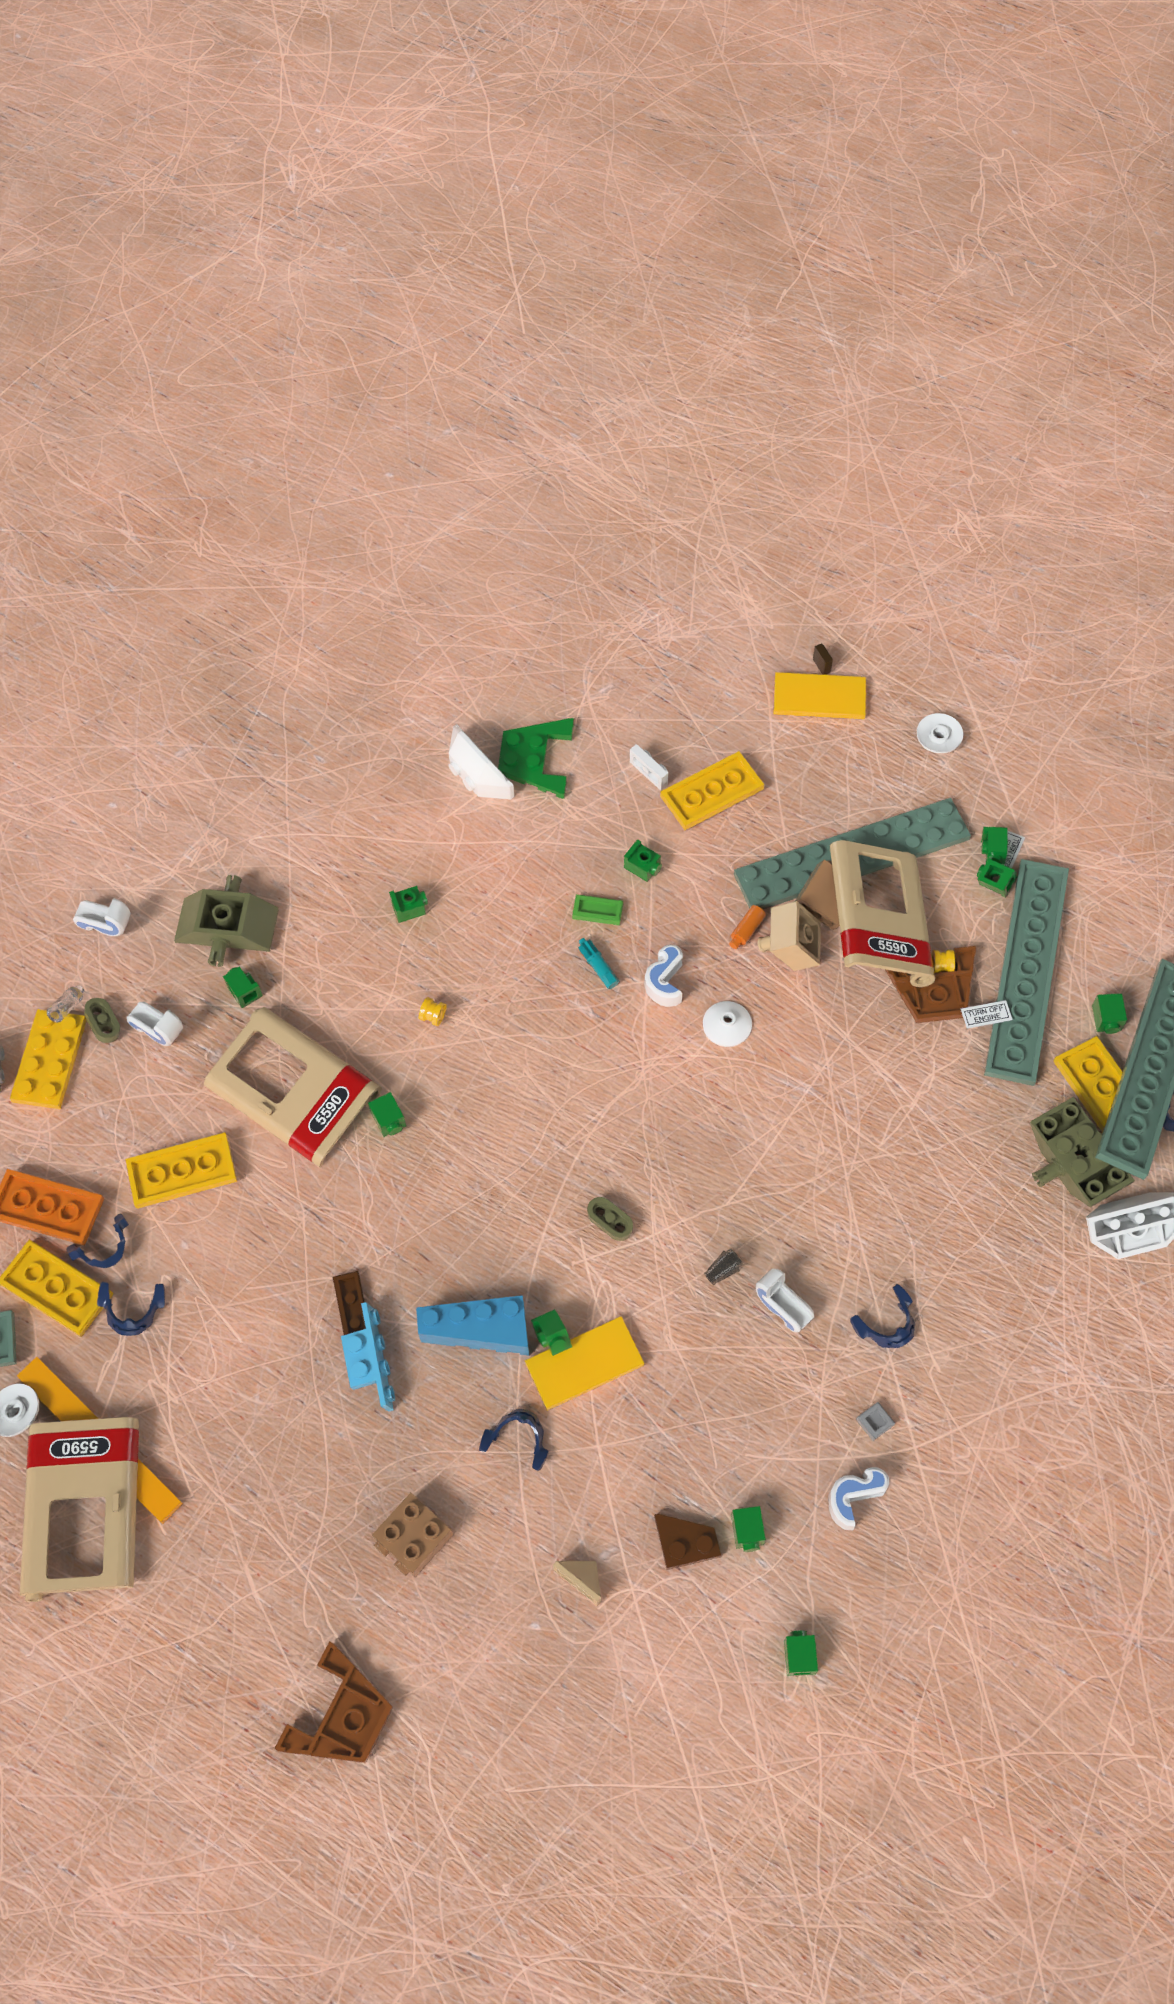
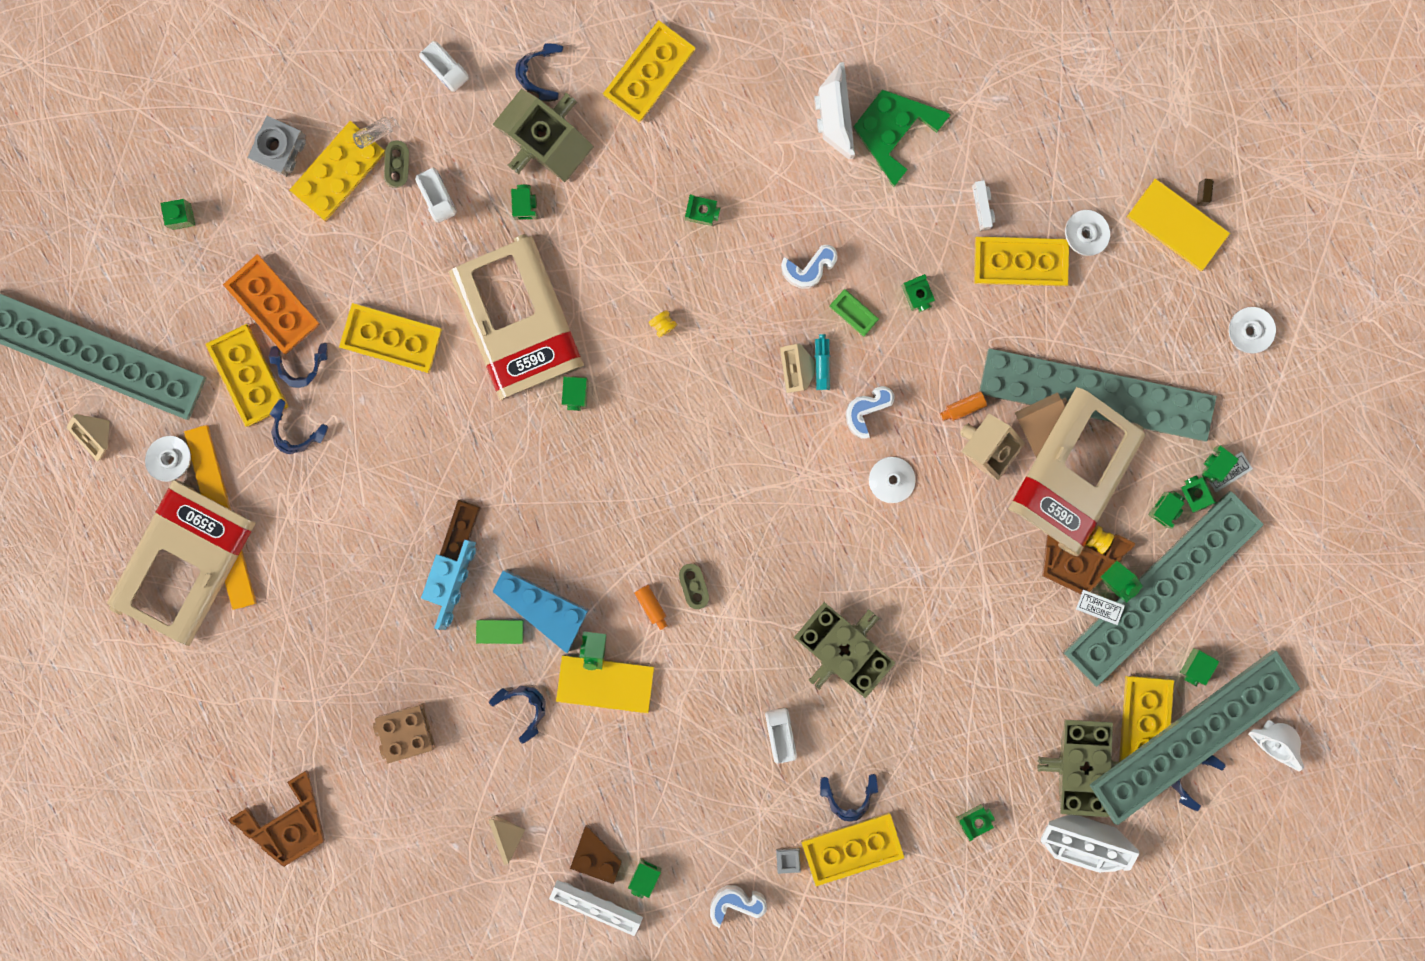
camera: 40 degrees right, 25 degrees up
clear smoke cone [704,1248,744,1286] -> none
none -> bright green tile [476,620,524,644]
none -> dark blue helmet [515,43,563,102]
none -> white plate [549,880,643,936]
none -> yellow plate [602,20,696,123]
none -> orange cylinder [634,584,668,630]
none -> tan slope [780,344,816,393]
none -> animal [781,245,837,289]
none -> olive slope [794,602,895,699]
none -> yellow plate [801,812,904,887]
none -> green brick [956,804,995,841]
none -> white dish [1065,210,1110,256]
none -> green brick [1101,561,1143,603]
none -> green brick [1148,491,1185,529]

